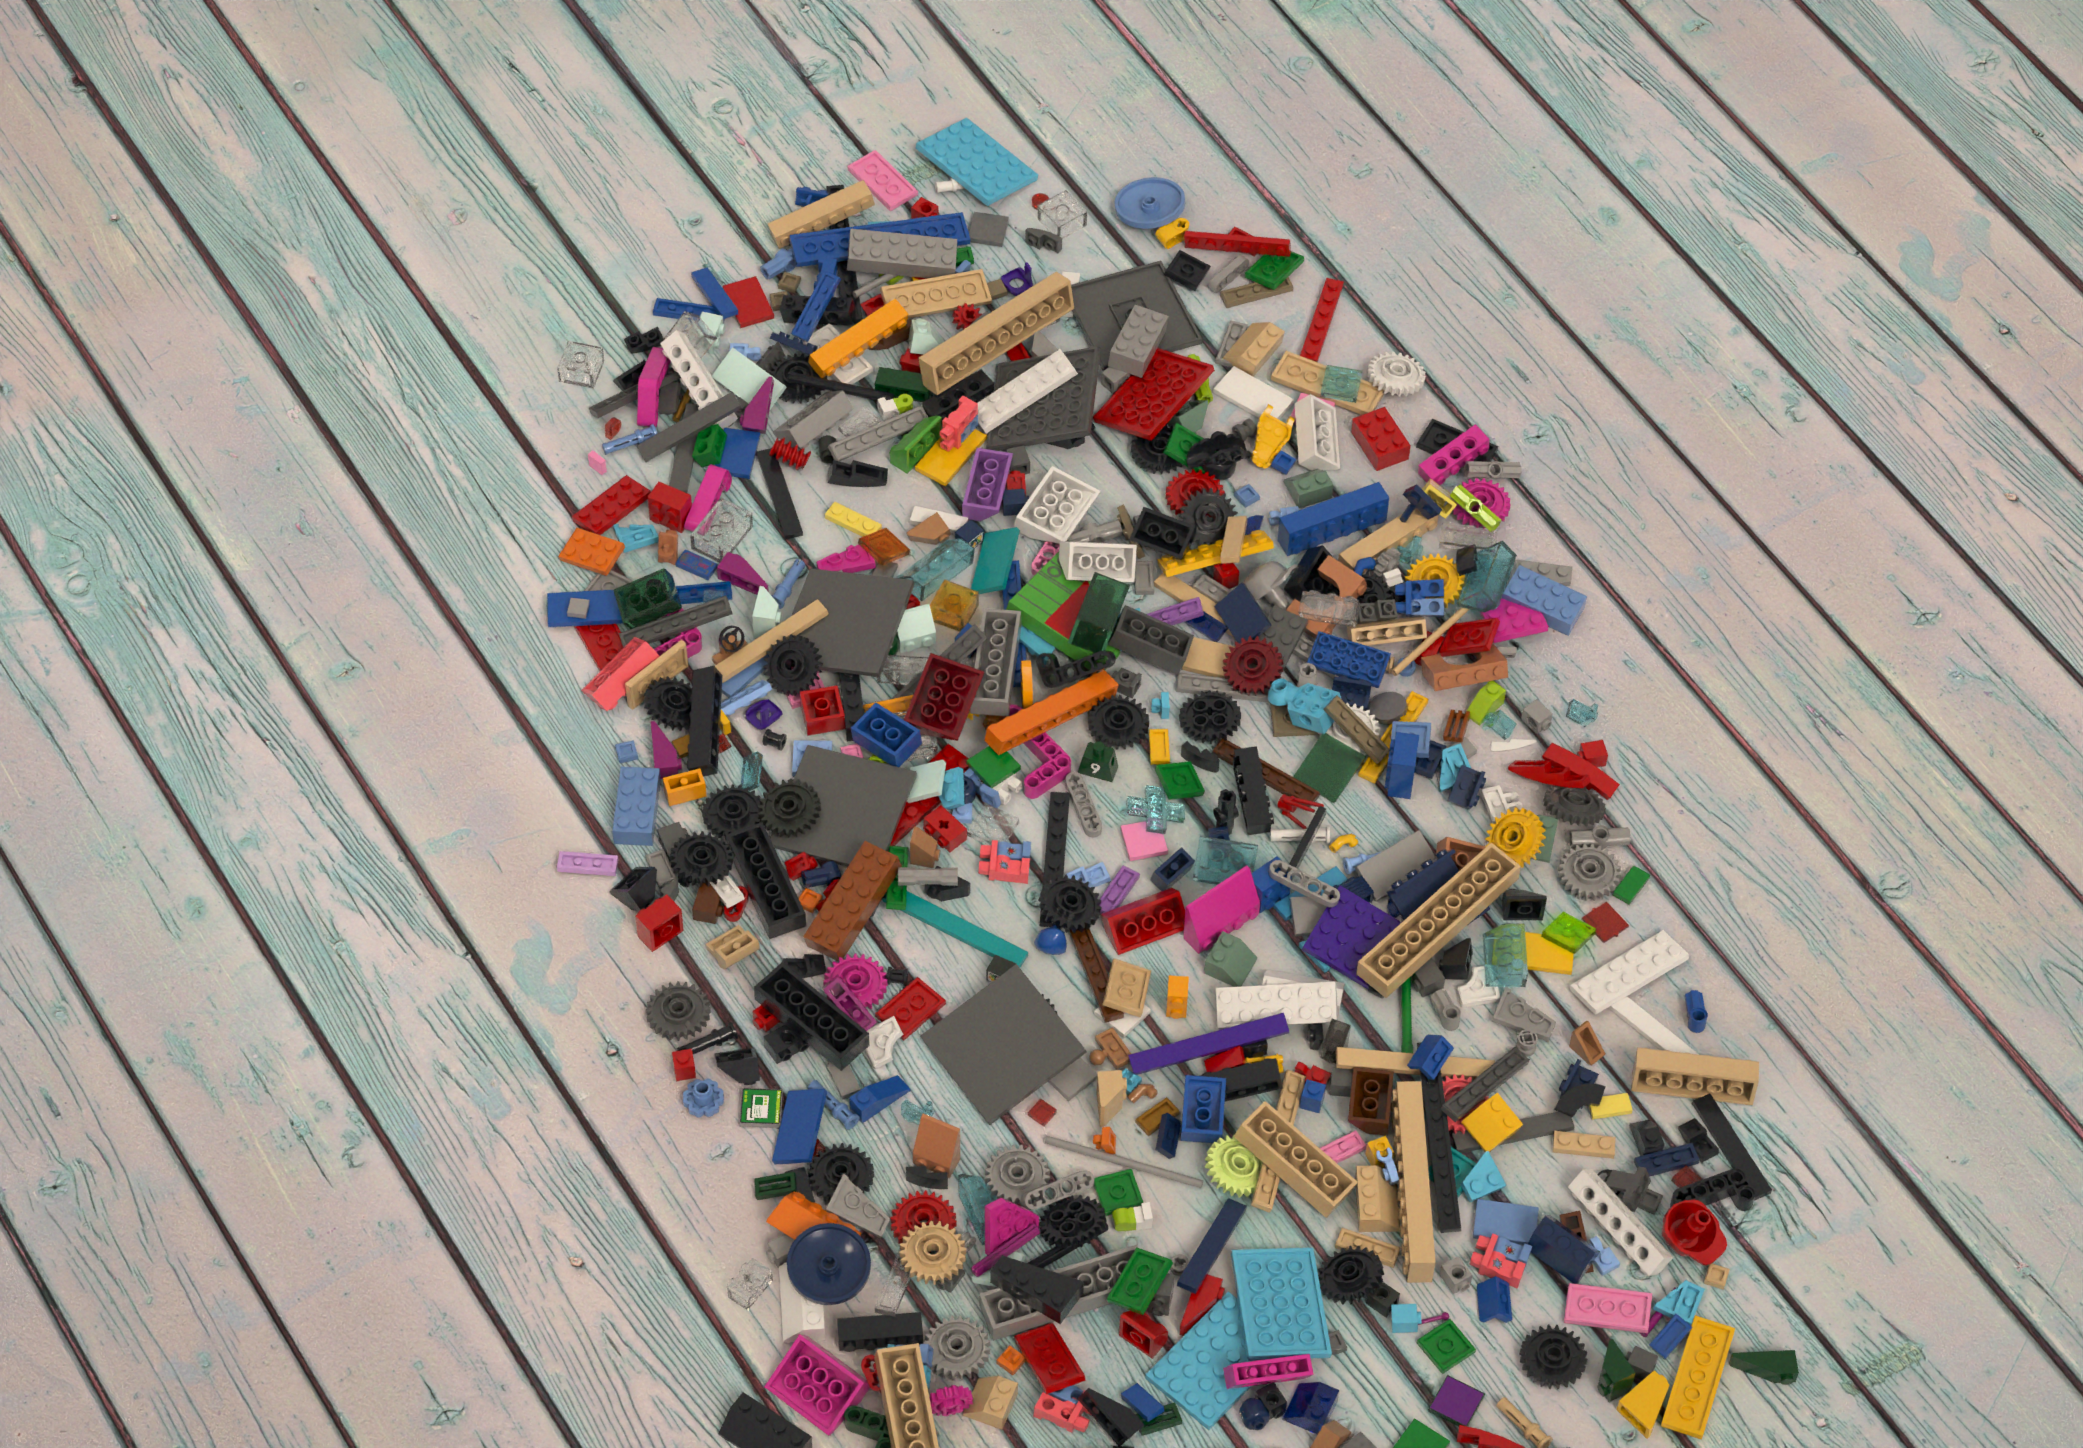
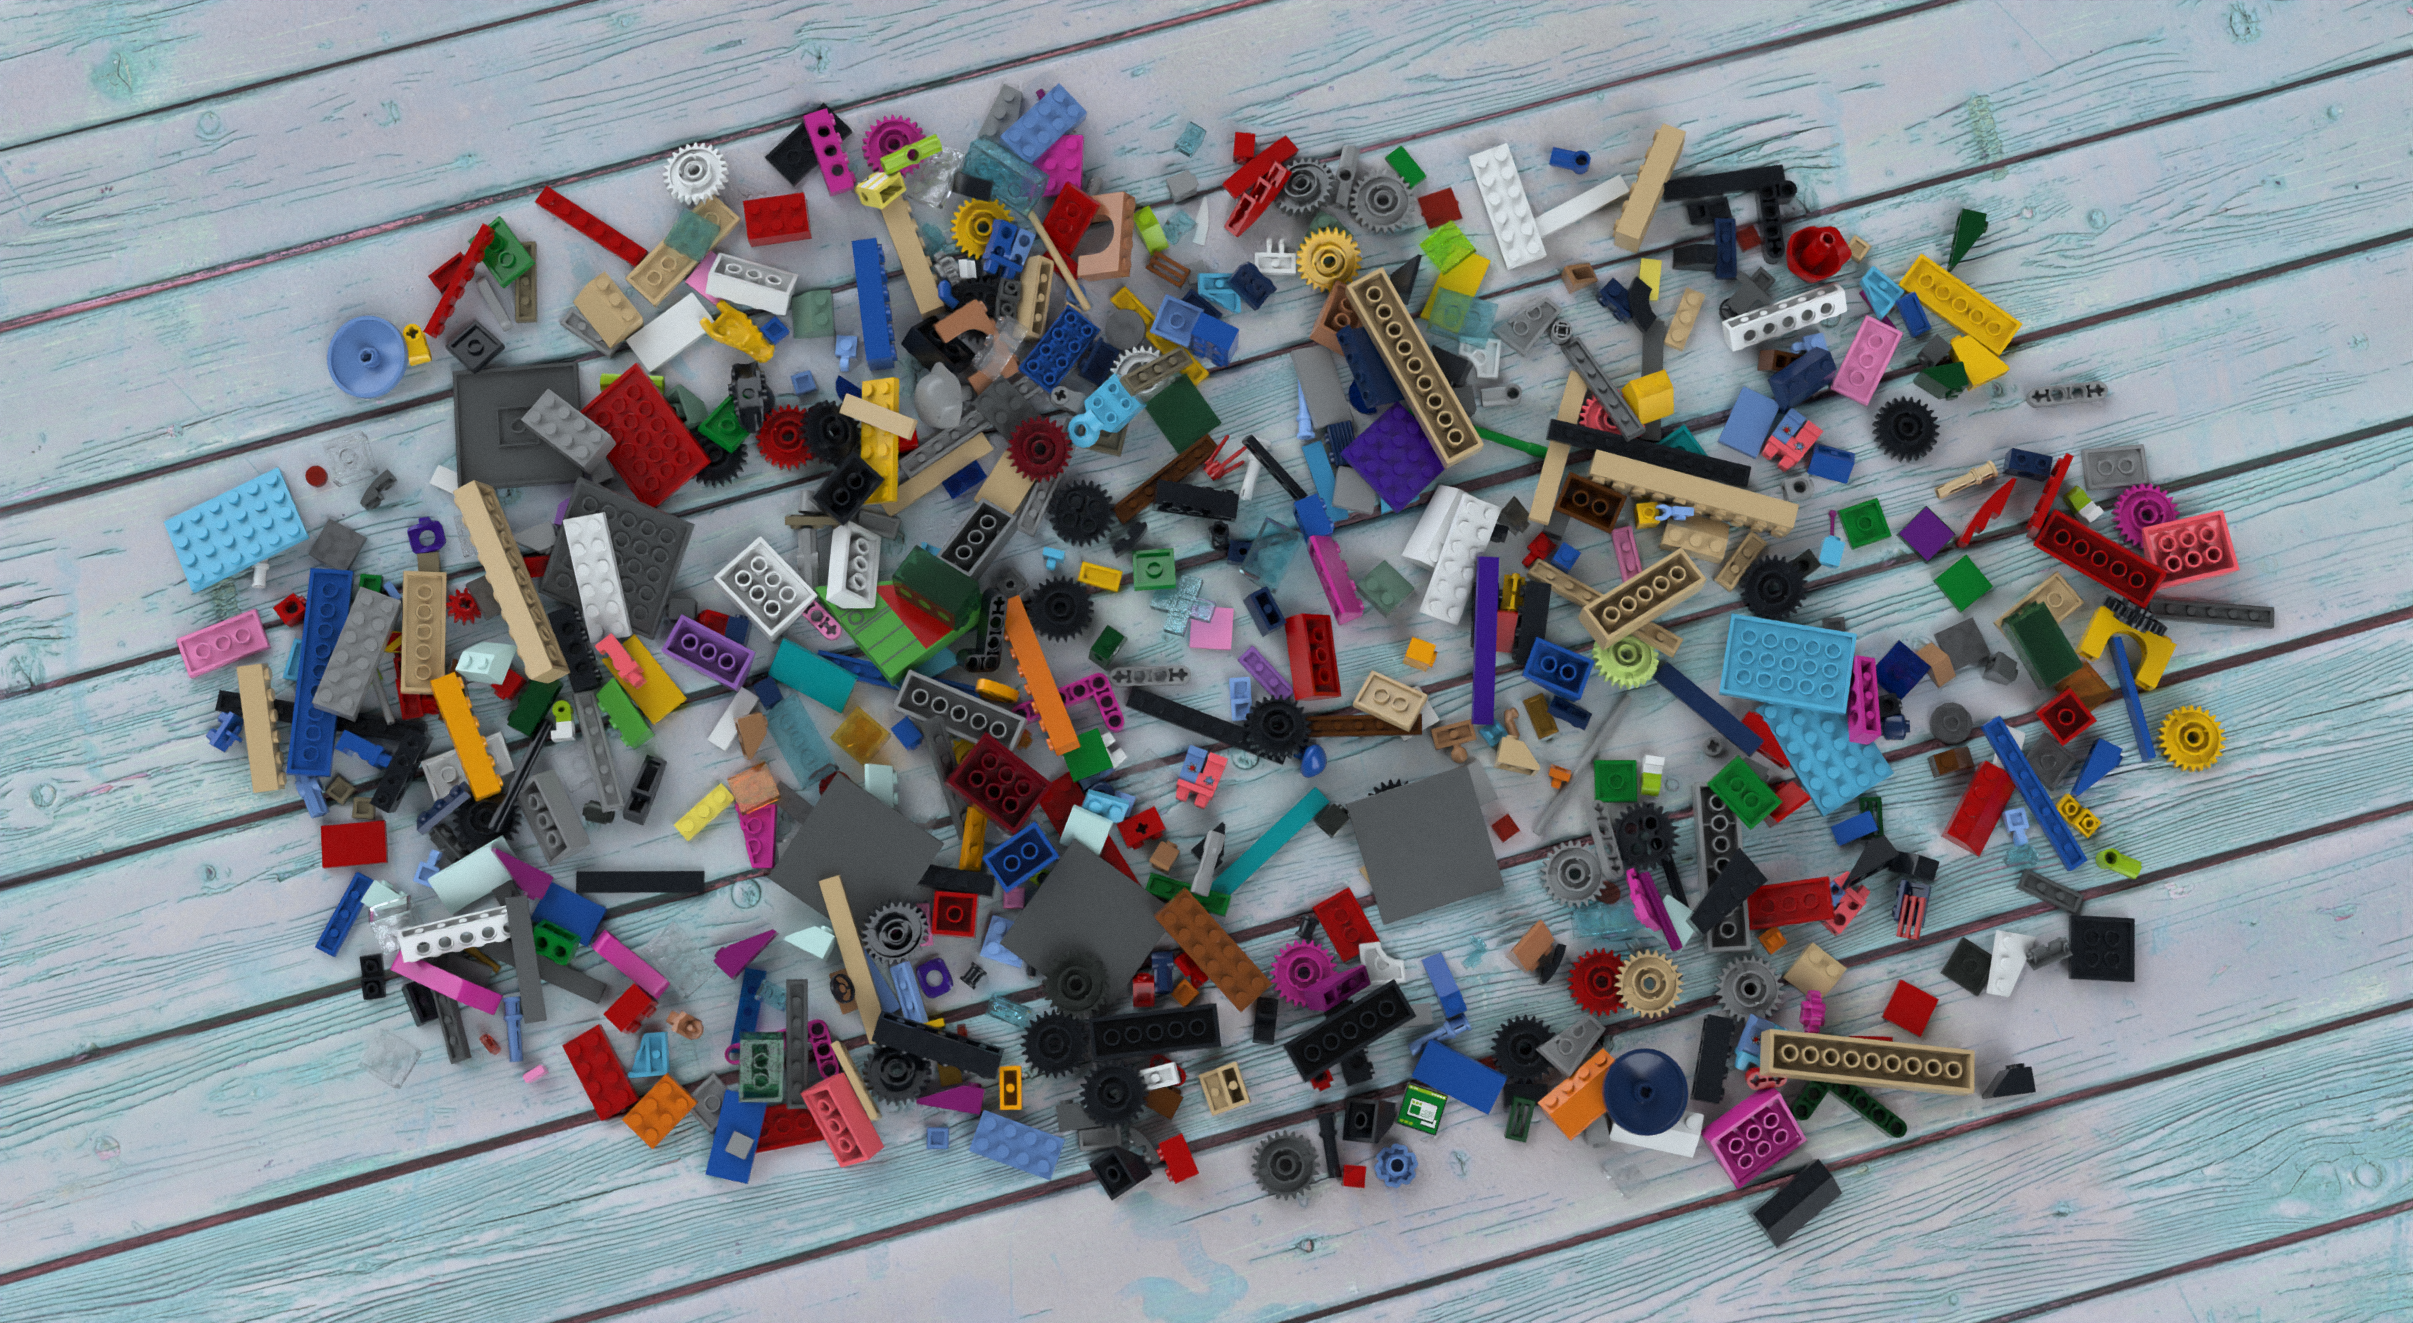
camera: 75 degrees left, 25 degrees up
lavender plate [557,851,618,876] -> none
blue tile [676,549,718,580] -> none
blue tile [691,267,738,319] -> none
red piece [769,437,811,470] -> none
medium blue pin [771,559,806,609] -> none
blue tile [791,270,841,342] -> none
clear tile [875,1248,911,1317] -> none
medium blue tile [979,784,1001,808] -> none
medium lavender tile [1147,597,1204,626] -> none
dark blue tile [1214,583,1272,644] -> none
dark grey wheel [1232,419,1257,441] -> none
light grey beam [1268,860,1340,907] -> none
yellow arm [1329,833,1358,853] -> none
dark blue plate [1400,484,1442,523] -> none
blue panel [1407,1034,1454,1080] -> none
medium azure wing [1460,1151,1506,1203] -> none
light grey piece [1464,461,1522,478] -> none

